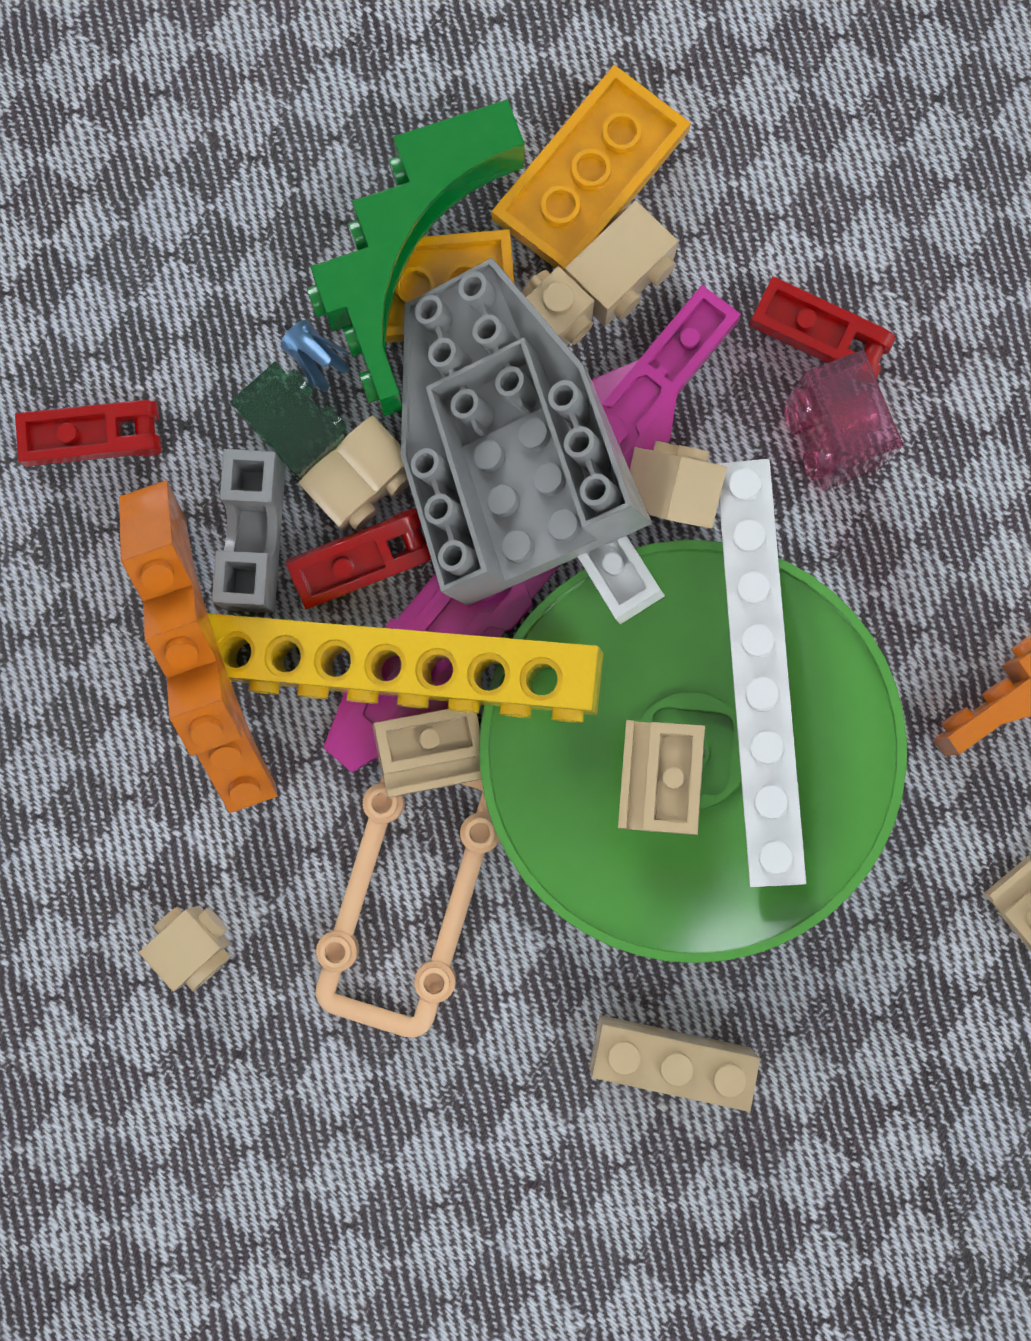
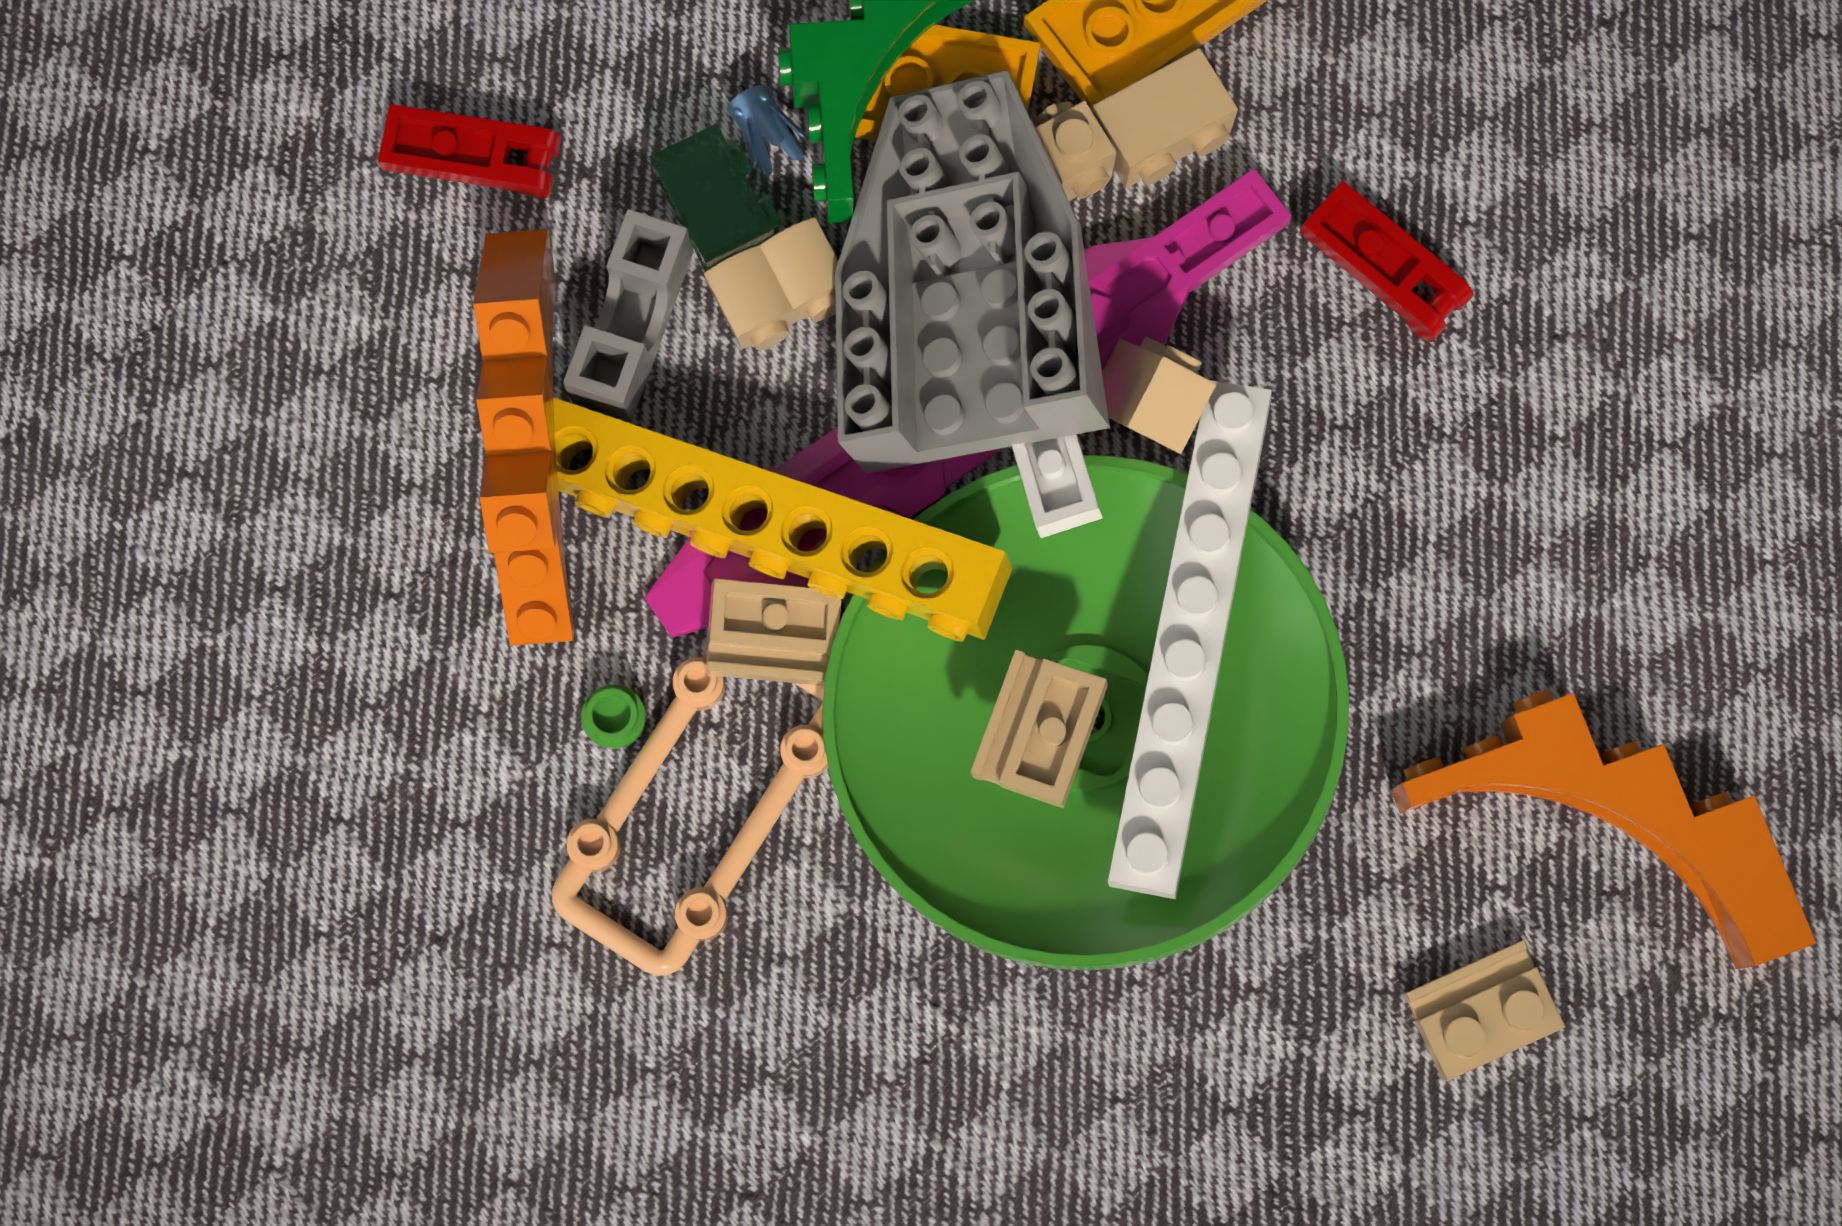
camera: 10 degrees right, 5 degrees down
tan brick [138,906,231,992] -> none
red plate [285,508,432,610] -> none
tan brick [589,1015,760,1112] -> none
clear pink brick [784,350,904,492] -> none
none -> bright green plate [581,685,646,749]

